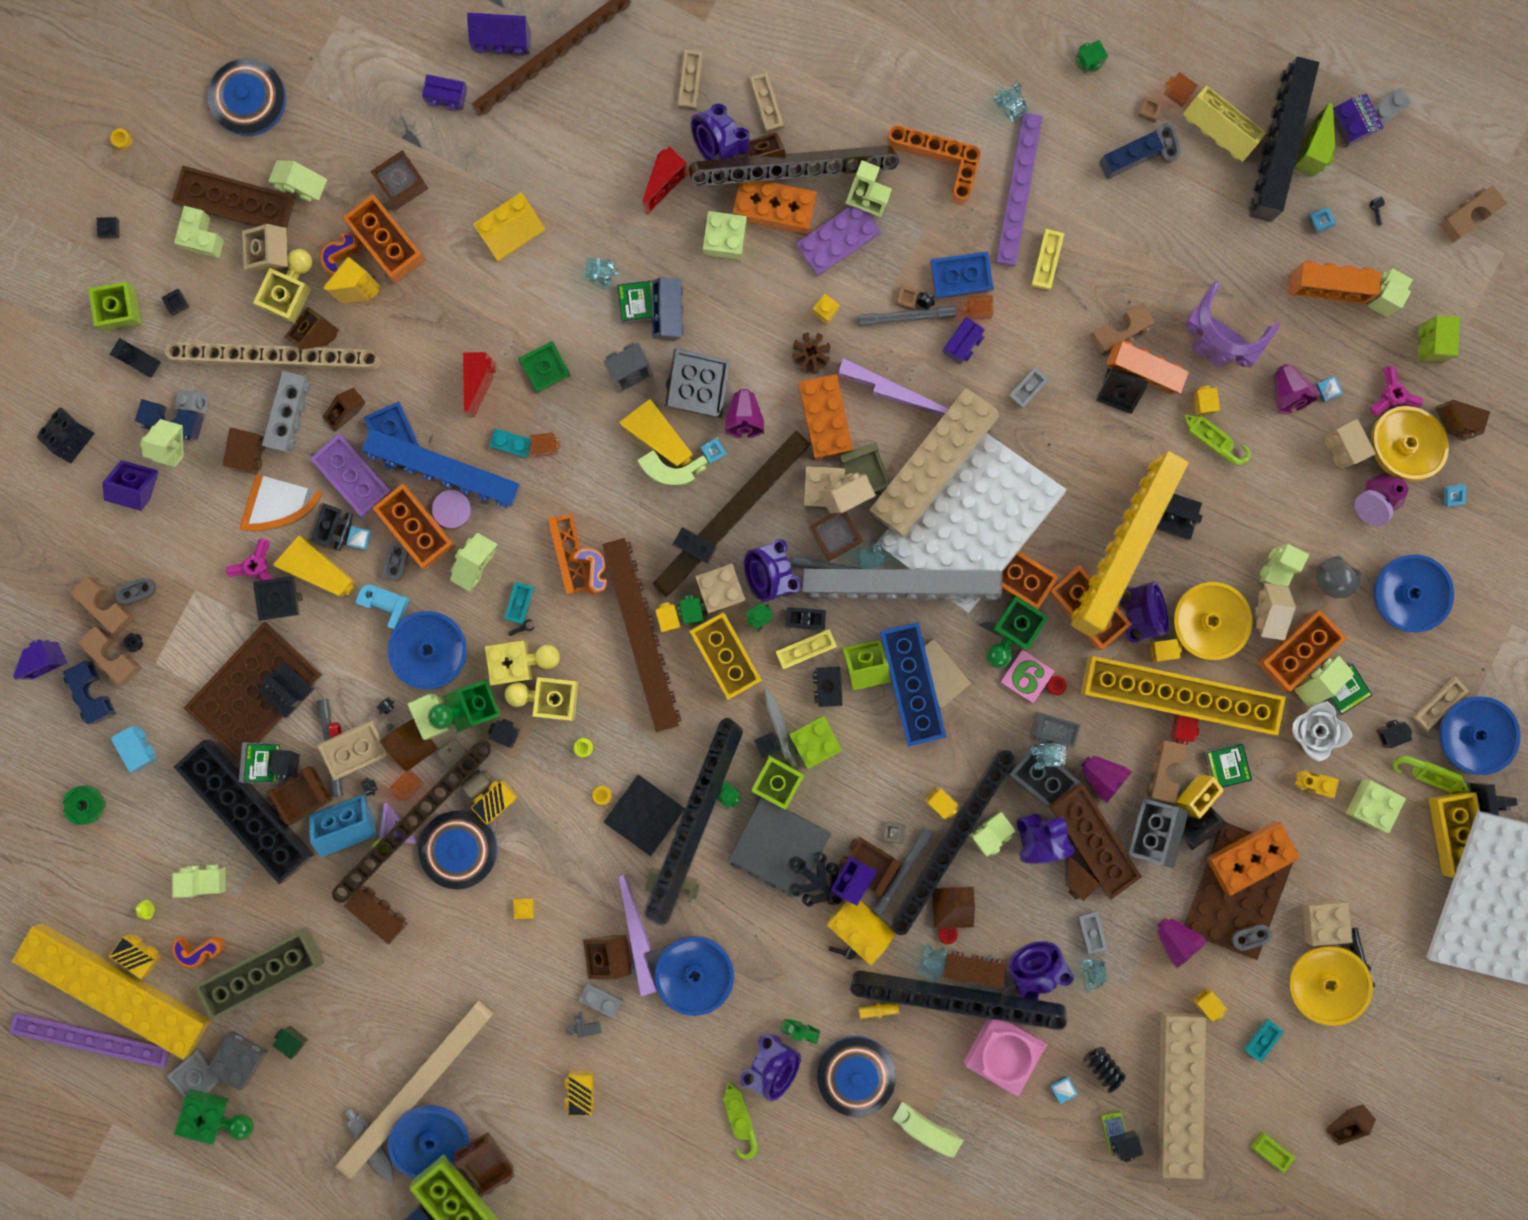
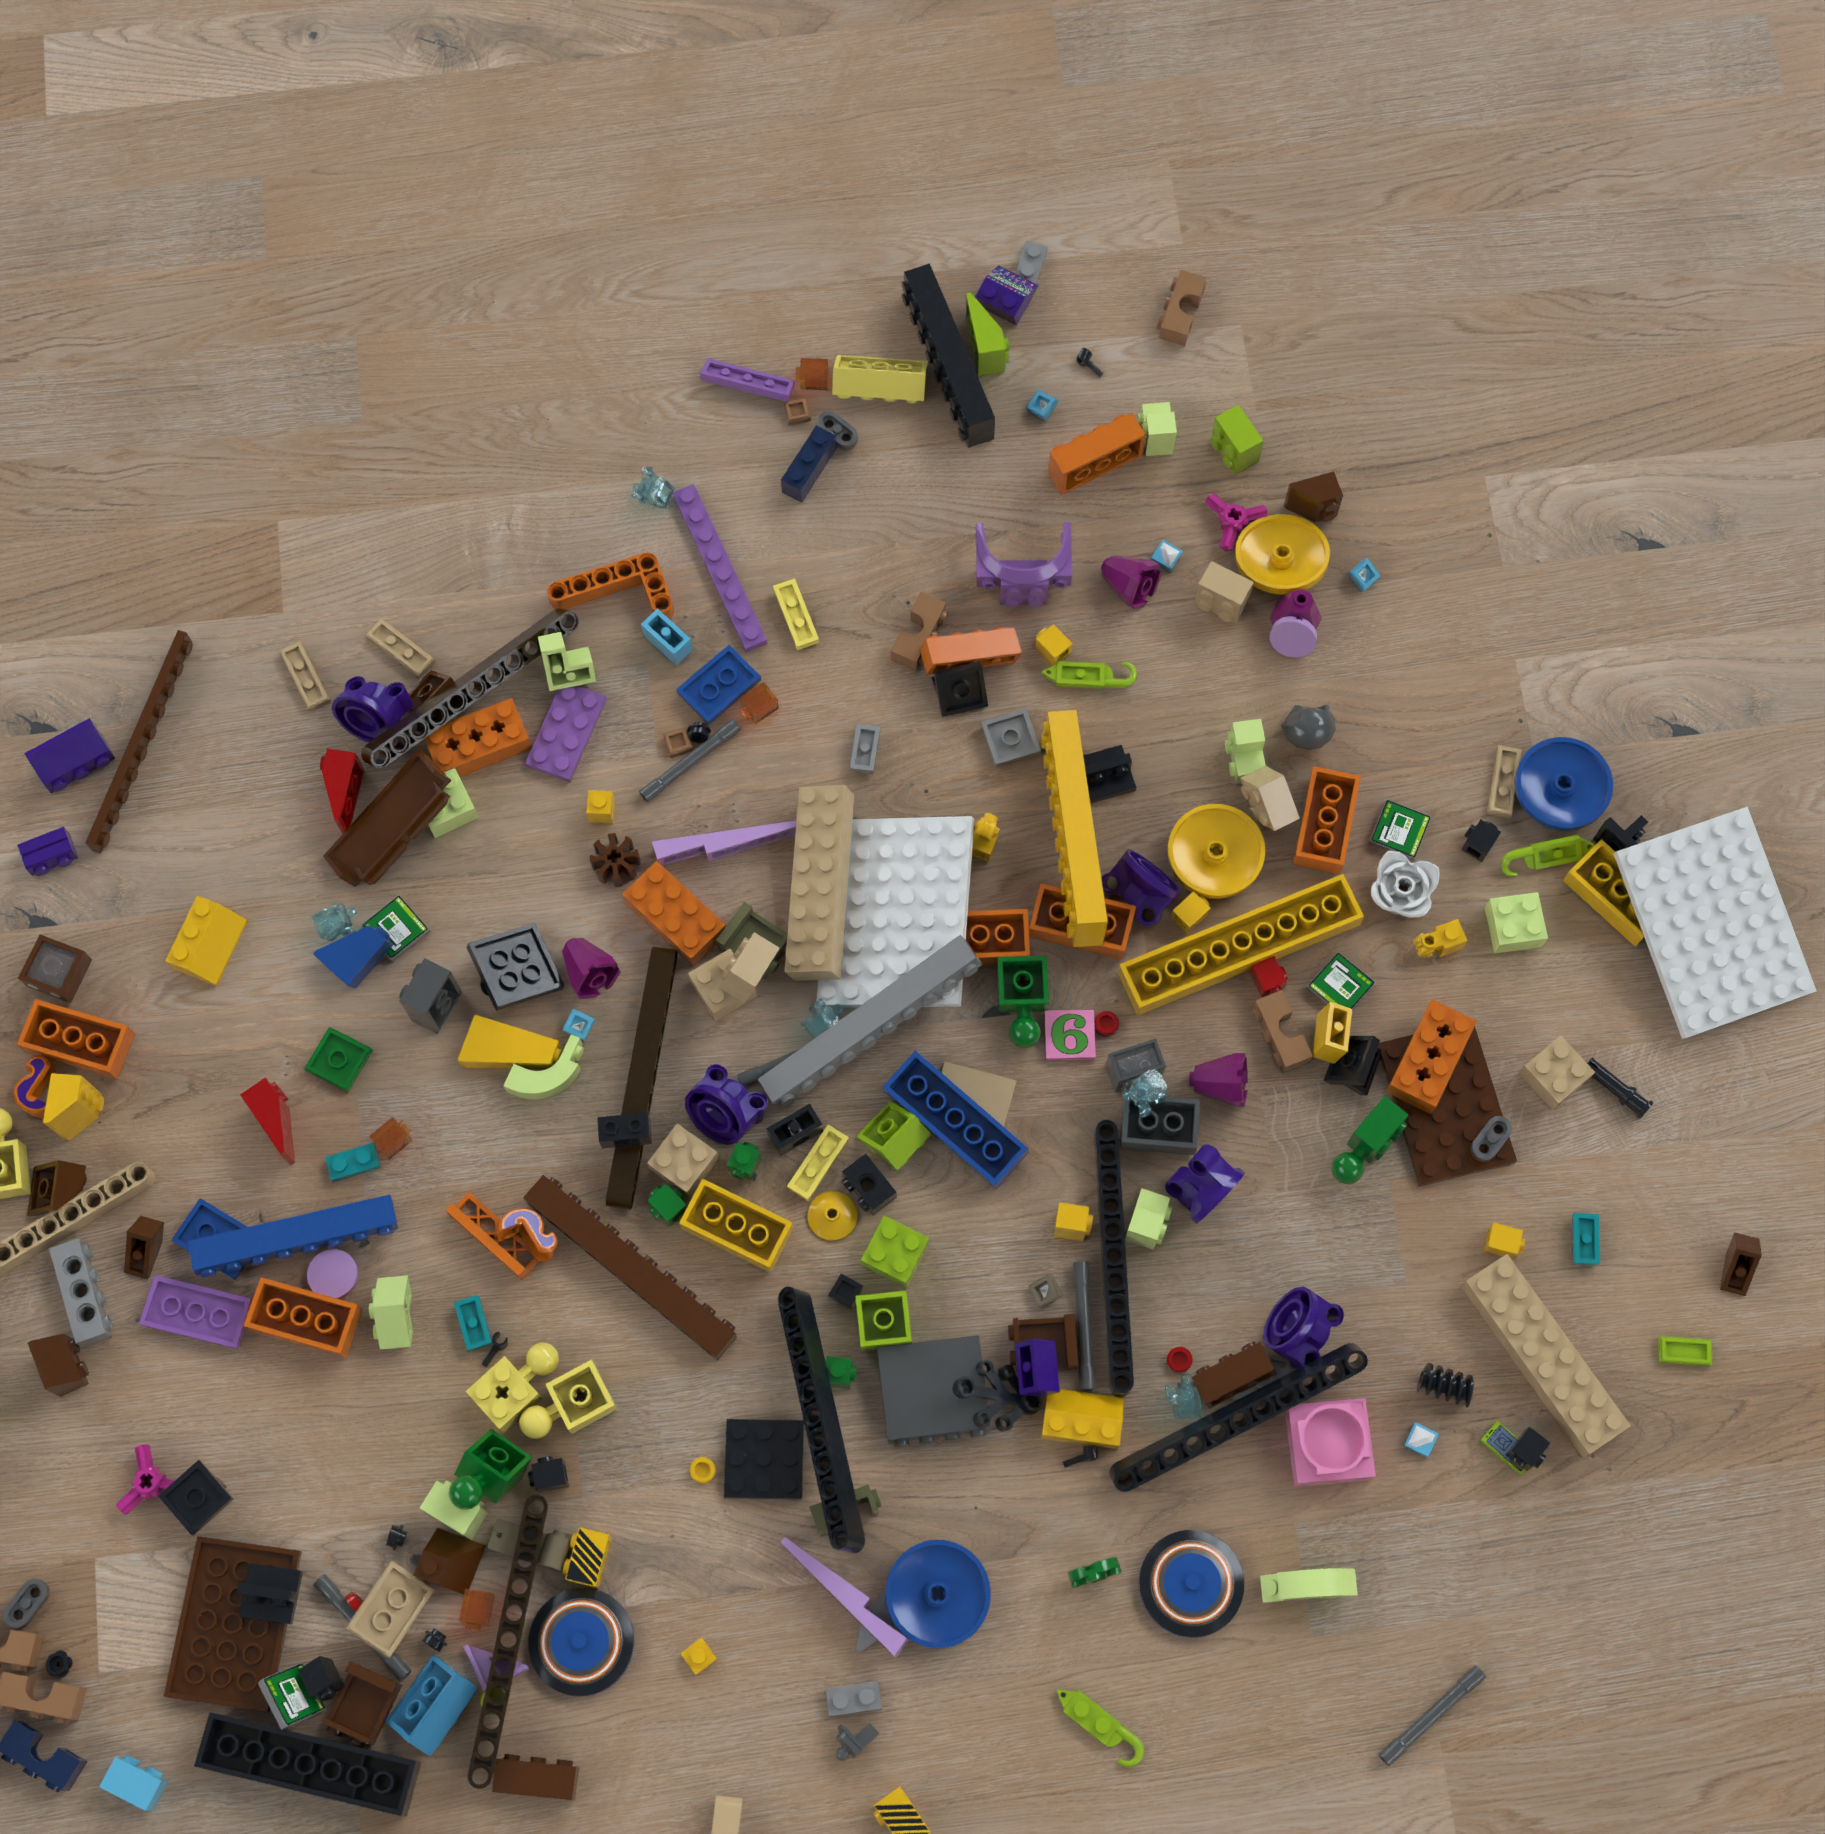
camera: 30 degrees left, 15 degrees down
sticker [239,474,322,531] -> none
yellow slope [273,535,356,597] -> none
black brick [307,503,353,551] -> none
tile [346,526,371,550] -> none
medium azure piece [355,585,410,629] -> none
flat silver plate [383,542,409,581] -> none
blue dish [388,611,468,689] -> none
neon yellow plate [573,738,593,758] -> none
reddish brown slope [583,935,632,980] -> none
brick [652,277,683,341] -> none
yellow brick [655,602,681,633] -> none
dark purple piece [740,1034,801,1102] -> none
light grey piece [764,688,799,767] -> none
piece [809,511,863,562] -> none
yellow pin [859,1002,900,1020] -> none
reddish brown slope [932,887,975,929] -> none
dark purple brick [942,317,985,364] -> none
reddish brown plate [1049,783,1142,900] -> none
reddish brown slope [1065,856,1100,901] -> none
green brick [1075,39,1108,74] -> none
light grey plate [1078,911,1108,955] -> none
clear light blue piece [1080,959,1108,992] -> none
dark grey brick [1128,798,1189,868] -> none
magenta cone [1156,918,1207,968] -> none
yellow dish [1289,945,1373,1026] -> none
yellowish green brick [1294,656,1354,707] -> none
blue dish [1373,554,1454,633] -> none
none -> blue slope [313,925,394,989]
none -> reddish brown slope [323,749,452,887]
none -> medium azure brick [641,609,693,666]
none -> medium lavender plate [700,358,795,402]
none -> yellow dish [807,1191,858,1241]
none -> yellow brick [972,813,1000,862]
none -> light grey plate [981,708,1041,768]
none -> green brick [1331,1096,1408,1184]

